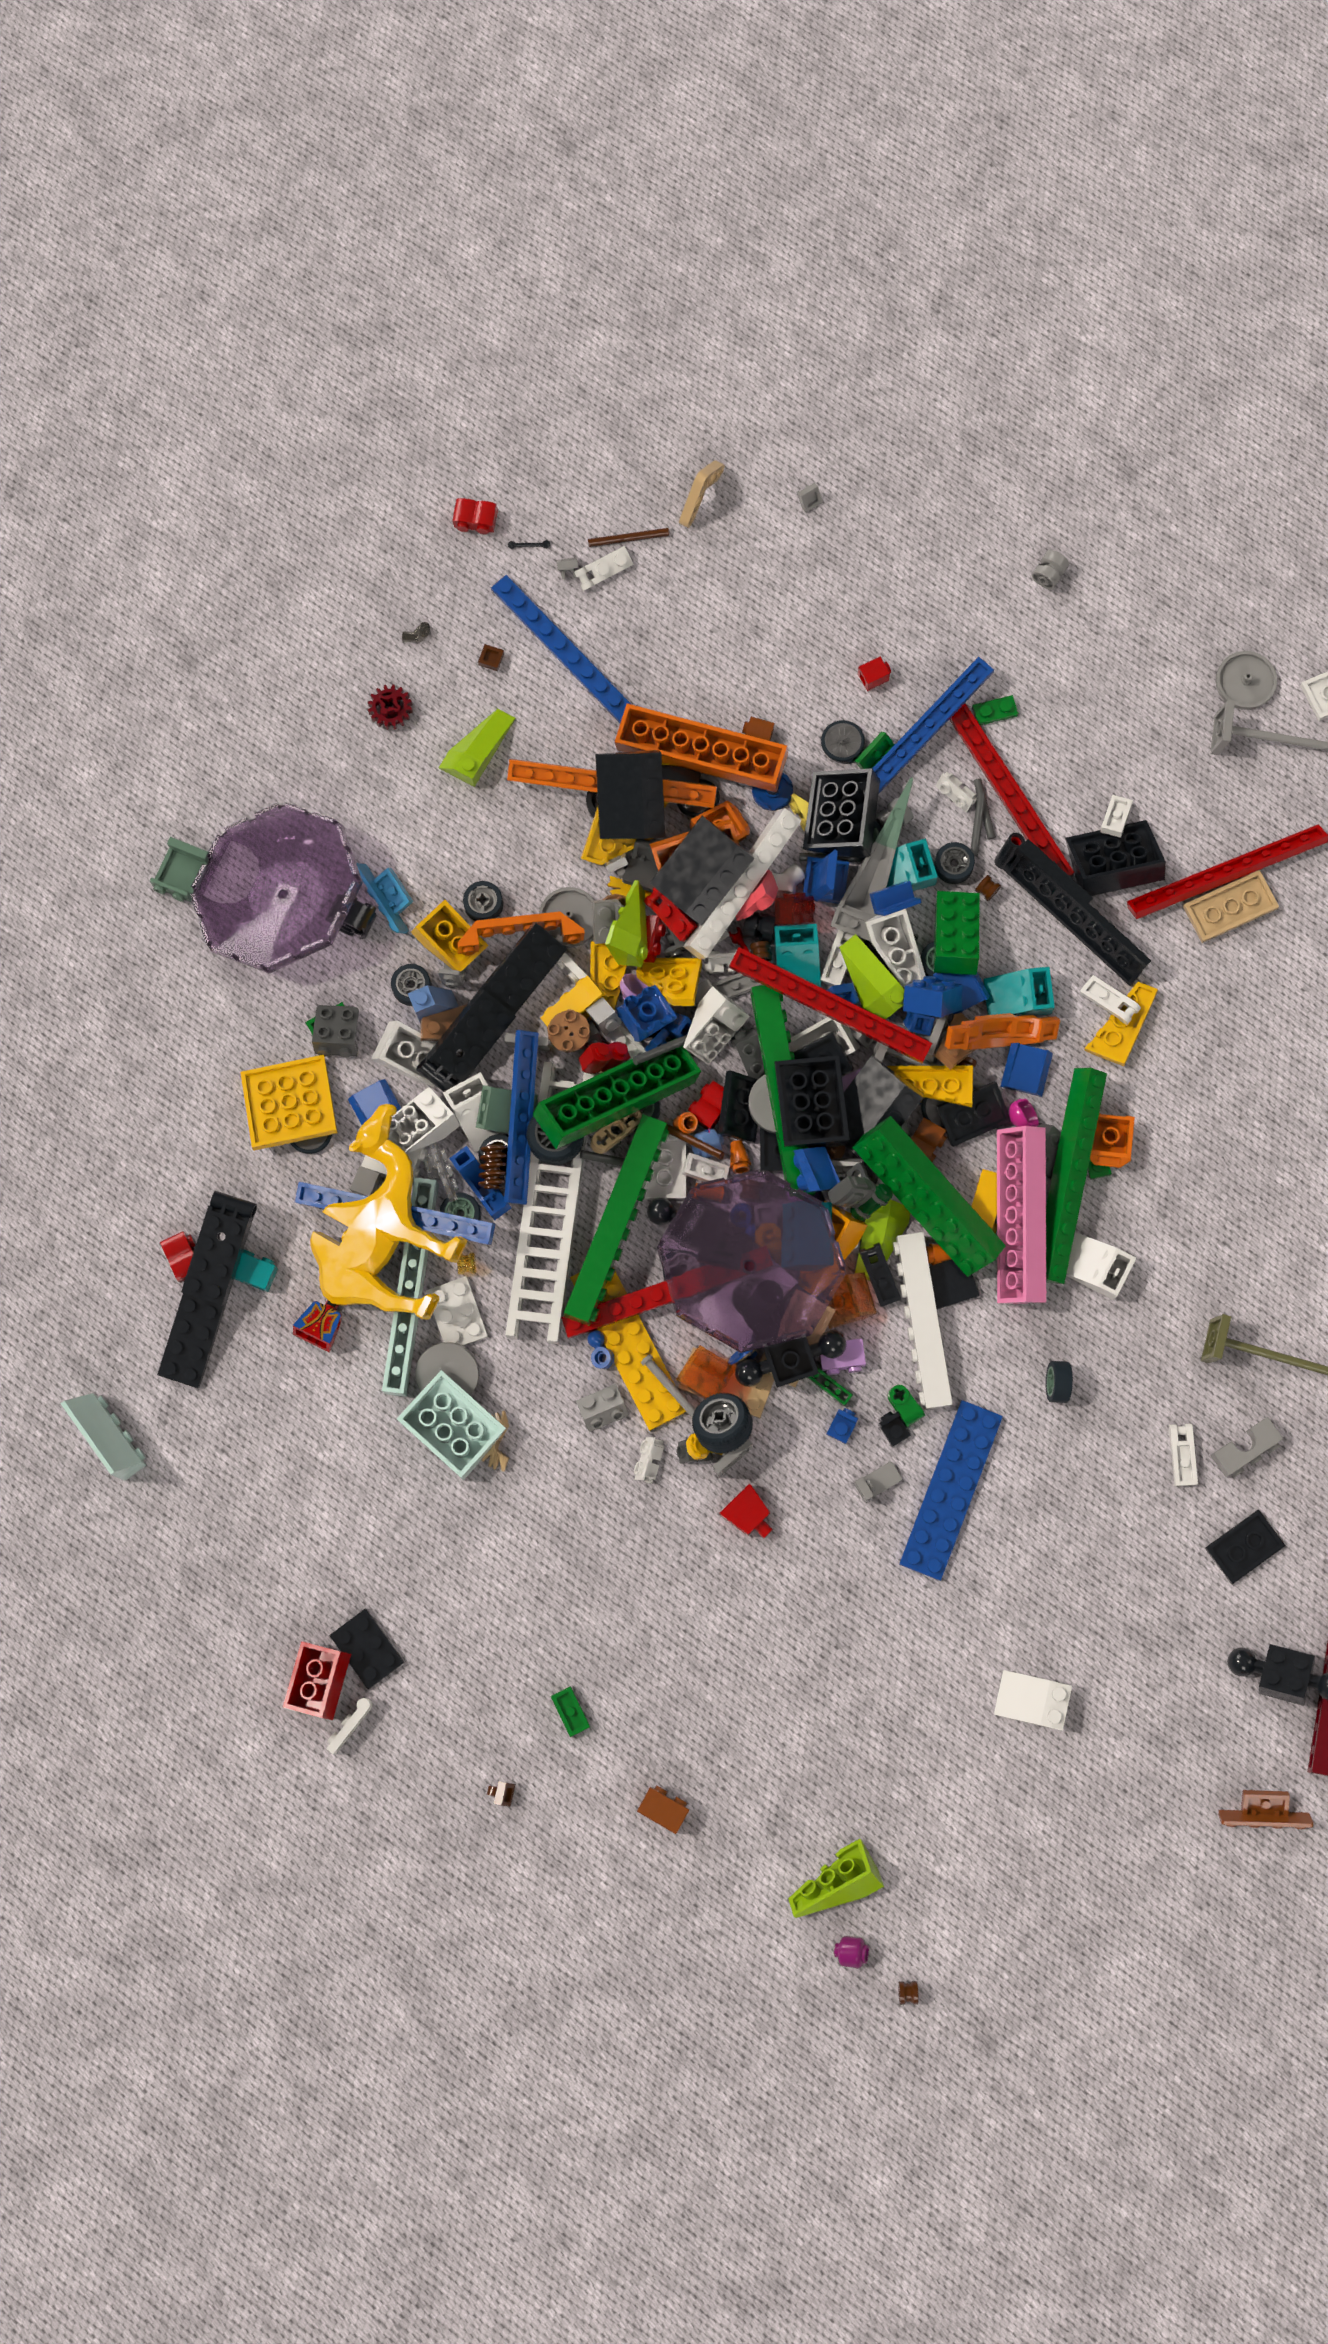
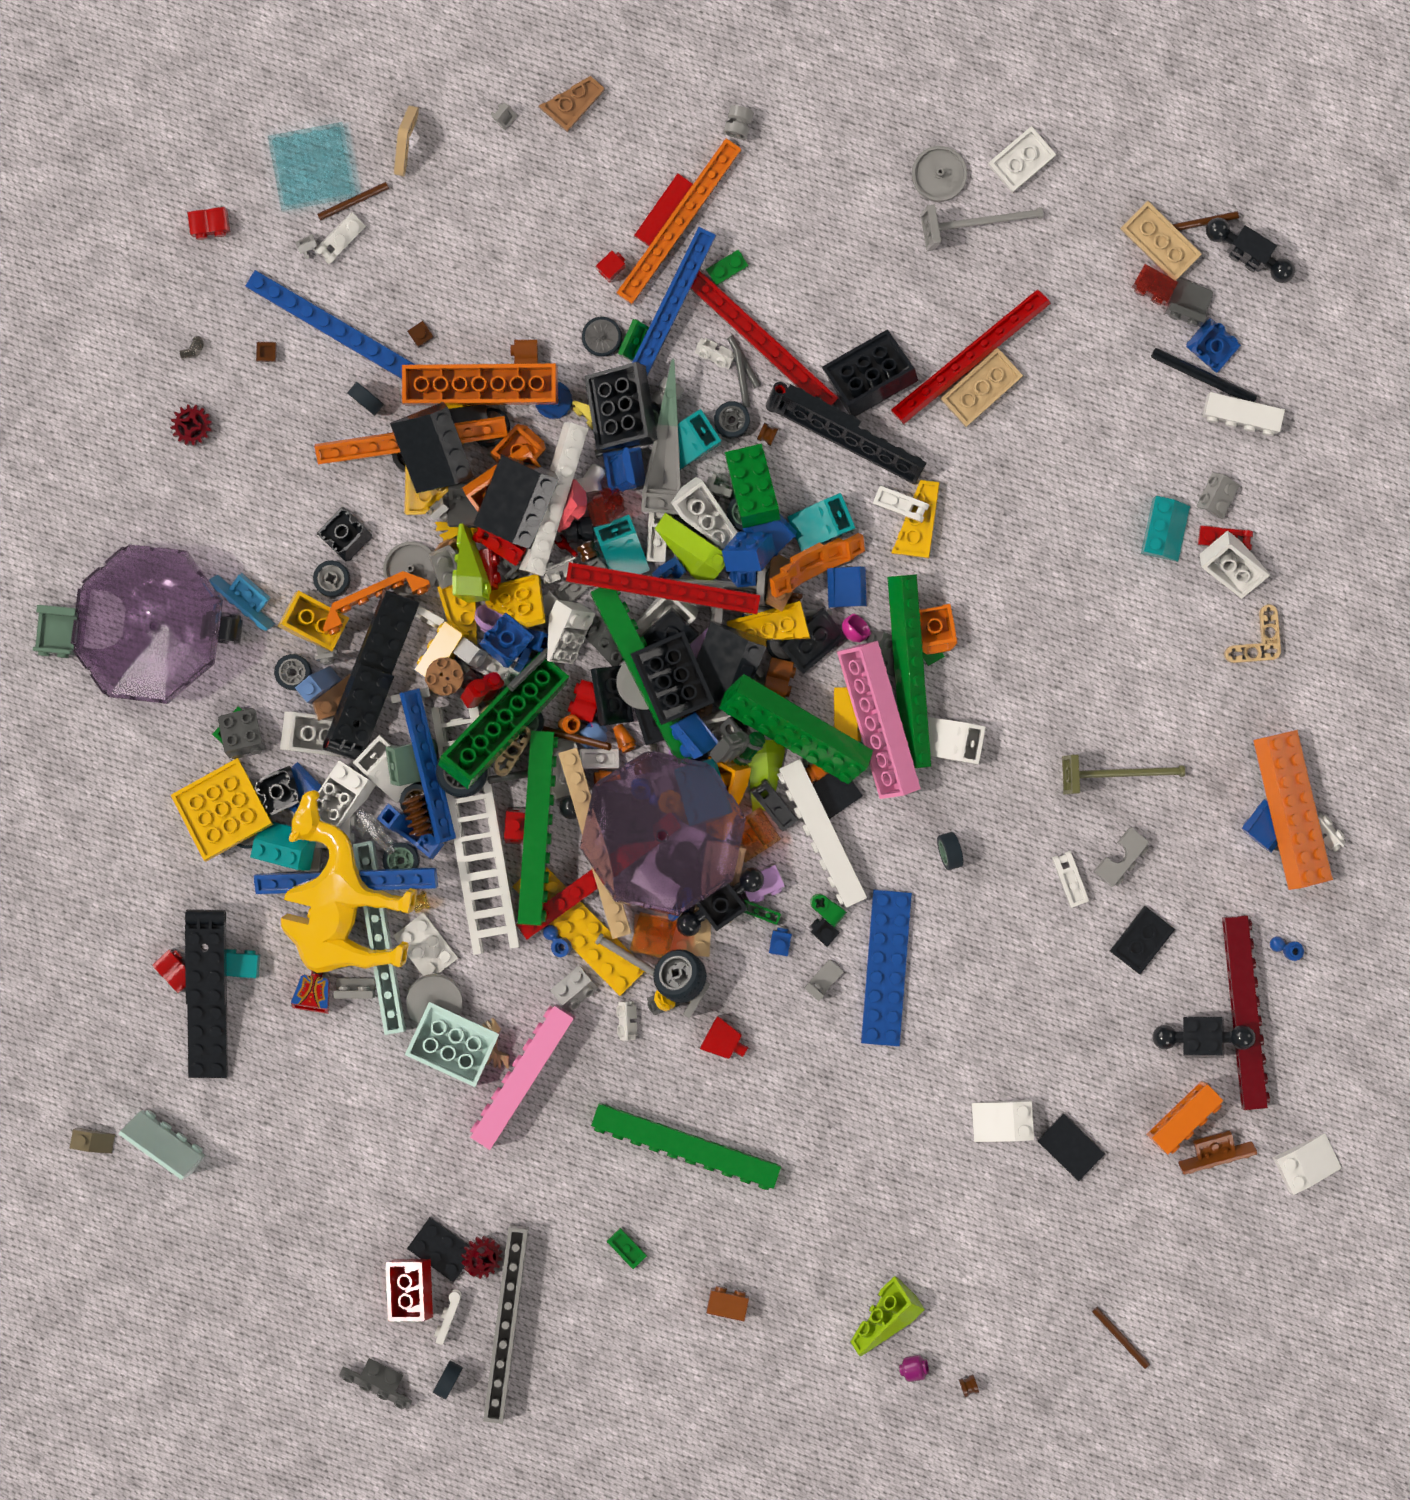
camera: 25 degrees left, 10 degrees up
lime wedge [439,709,516,787] -> none
reddish brown tile [487,1781,516,1807] -> none
black hinge [508,540,550,549] -> none
blue panel [870,881,922,916] -> none
white plate [1101,795,1133,837] -> none
none -> dark tan slope [69,1127,115,1154]
none -> teal slope [250,821,316,871]
none -> black slope [255,766,301,817]
none -> clear light blue plate [268,122,356,211]
none -> black slope [317,507,372,562]
none -> light grey bracket [334,978,375,999]
none -> dark grey bracket [339,1358,412,1409]
none -> black wheel [347,382,384,416]
none -> reddish brown plate [407,321,434,348]
none -> black wheel [433,1360,463,1400]
none -> dark red gear [461,1236,503,1279]
none -> bright pink brick [470,1004,575,1150]
none -> light grey brick [483,1224,529,1424]
none -> red torso [504,807,526,845]
none -> medium nougat wing [538,76,605,132]
none -> tan plate [558,748,631,939]
none -> green brick [591,1103,781,1191]
none -> orange plate [616,138,741,305]
none -> red tile [634,173,693,246]
none -> light grey bracket [706,473,732,500]
none -> black tile [1036,1113,1105,1181]
none -> reddish brown bar [1092,1307,1150,1369]
none -> orange brick [1146,1081,1223,1155]

